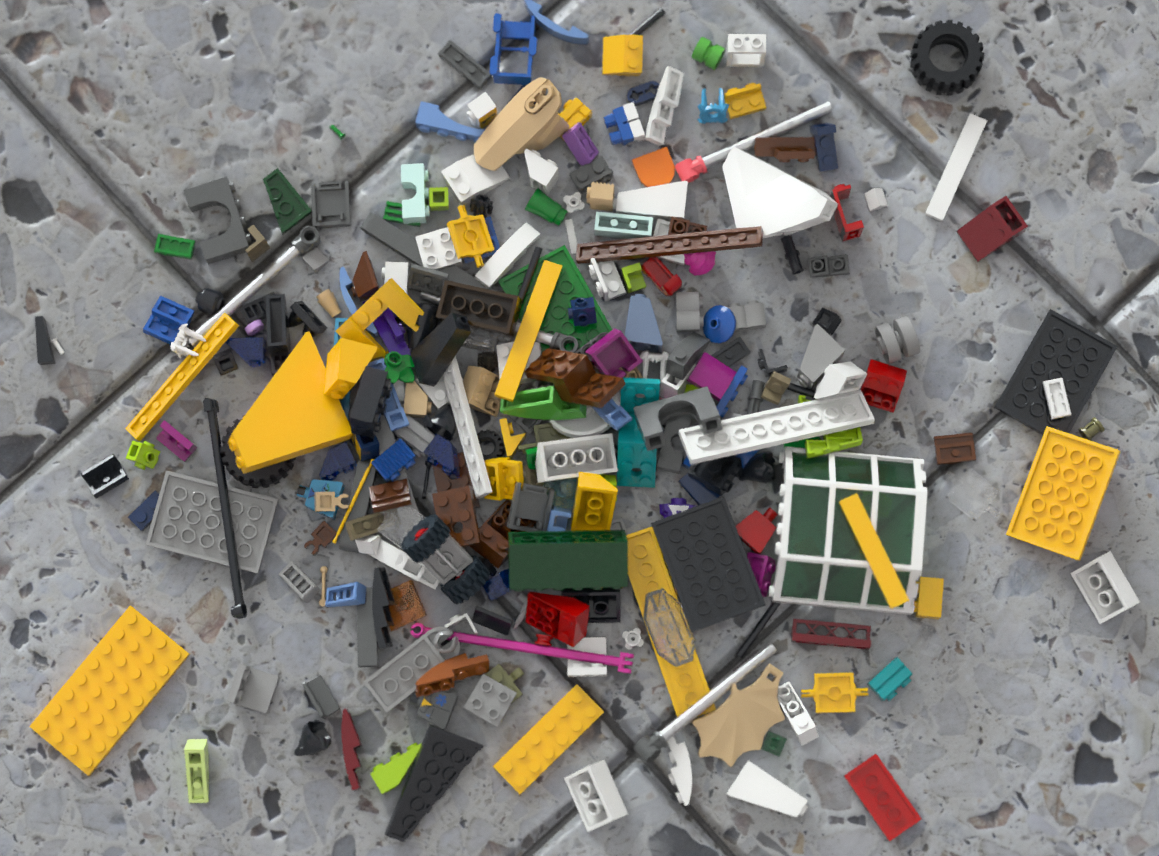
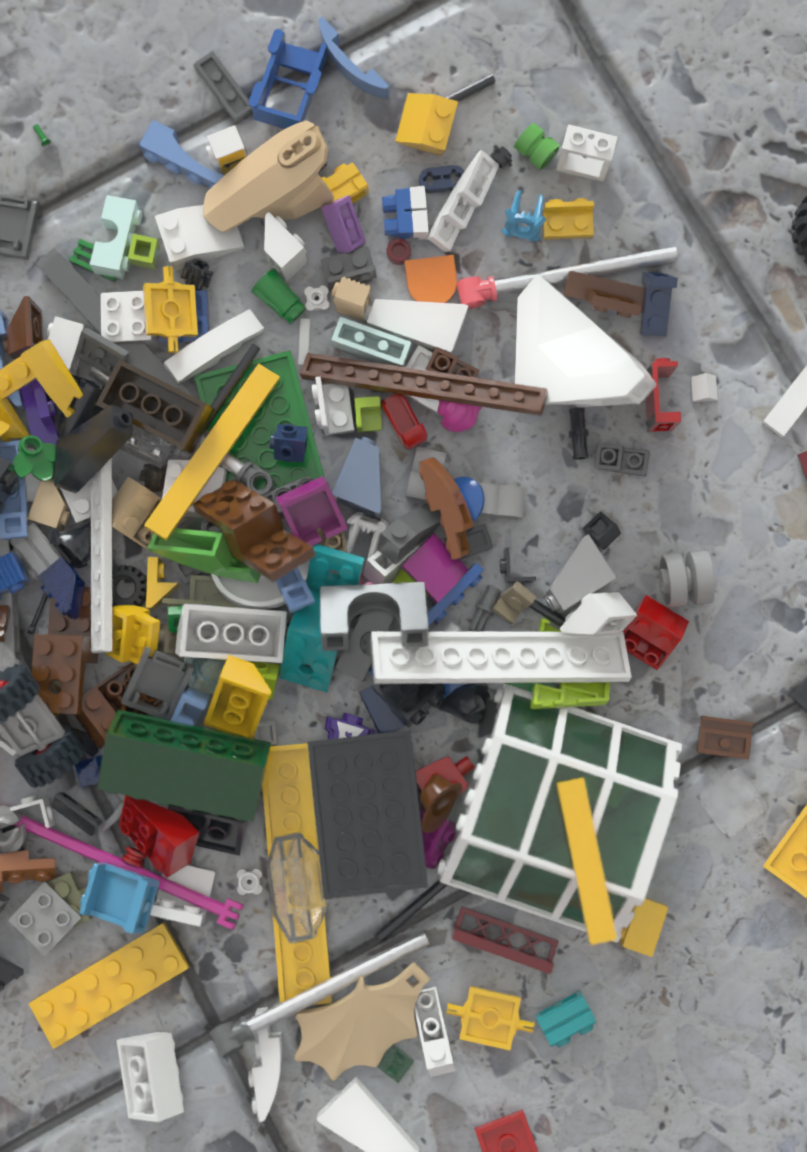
camera: 10 degrees right, 5 degrees up
none -> dark azure panel [79,863,160,934]
none -> dark red tile [386,238,411,265]
none -> dark orange slope [419,457,474,559]
none -> reddish brown piece [420,774,463,833]
none -> black plate [490,145,513,170]

